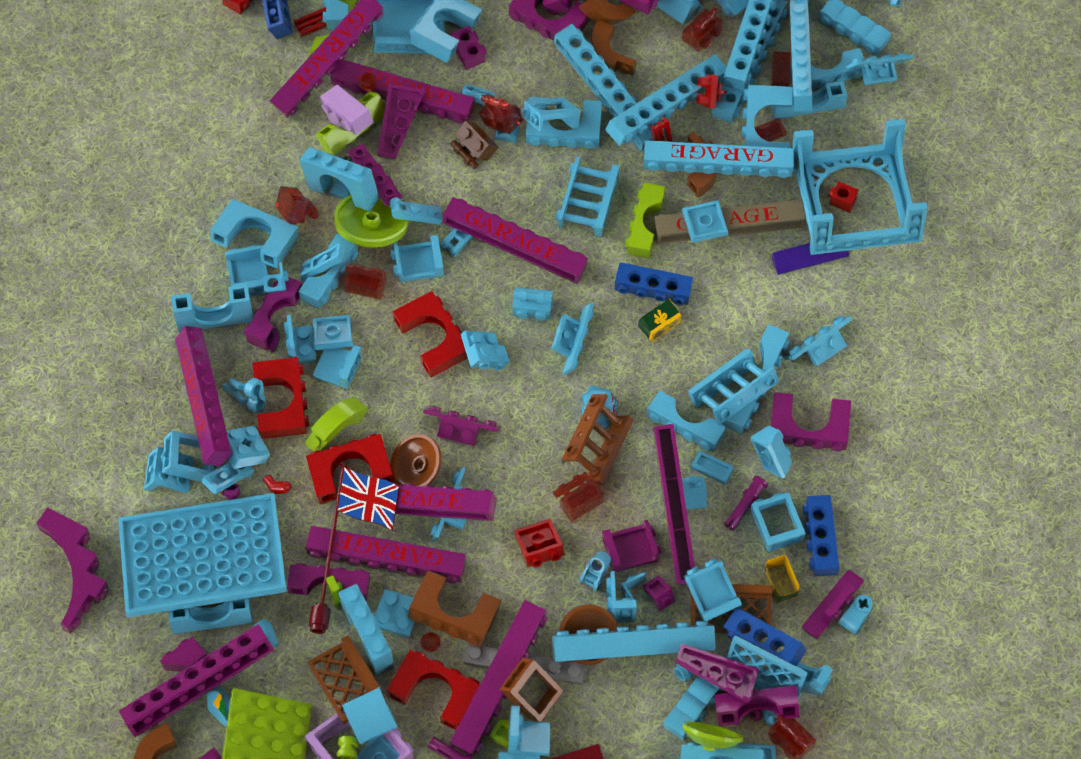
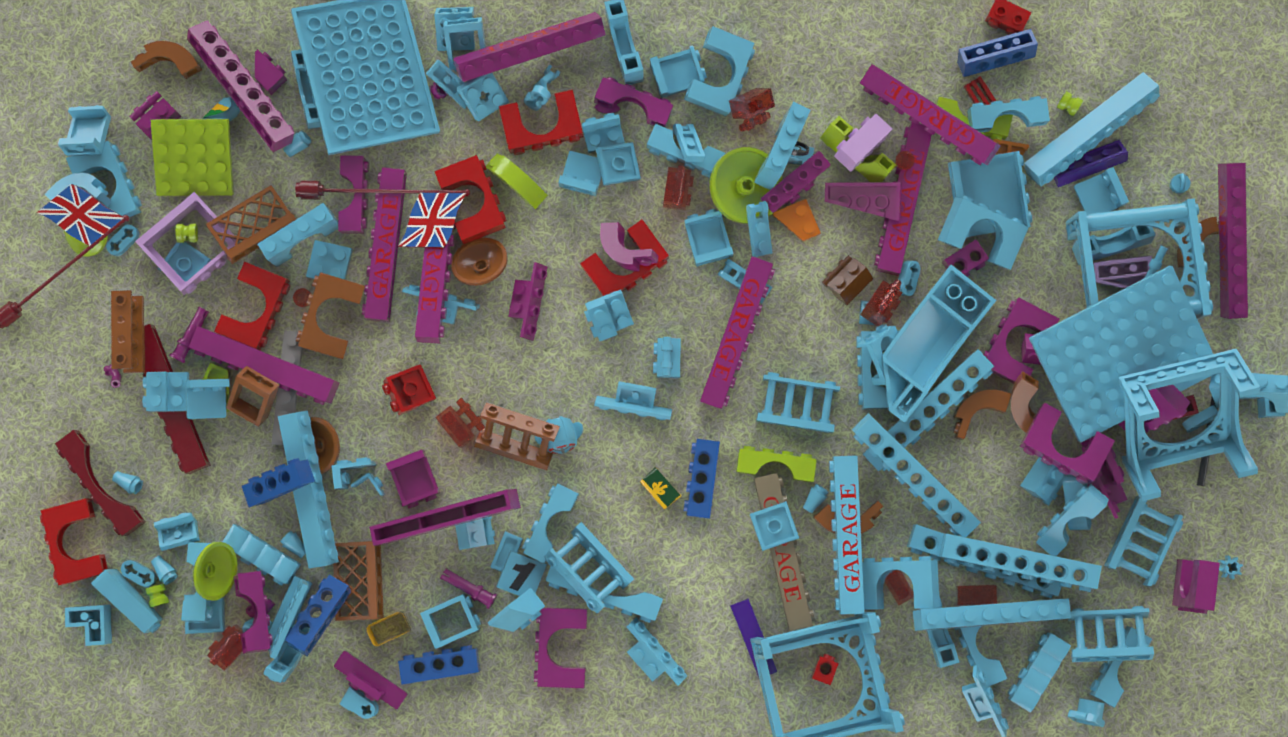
camera: 90 degrees right, 20 degrees up
medium azure bracket [263,262,289,293] -> none
red arm [263,474,292,494] -> none
lime plate [325,576,343,609] -> none
medium azure slope [342,688,398,744] -> none
medium azure piece [579,552,611,592] -> none
magenta bracket [643,576,676,611] -> none
red tile [650,118,673,142] -> none
magenta wing [675,644,759,703] -> none
clear red brick [682,7,722,52] -> none
medium azure panel [684,558,742,621] -> none
red hips [696,74,727,108] -> none
none -> blue brick [242,458,315,508]
none -> medium azure tile [496,550,547,596]
none -> arch [600,222,658,271]
none -> orange wing [772,199,821,241]
none -> medium azure cone [803,484,829,513]
none -> medium azure slope [882,265,997,423]

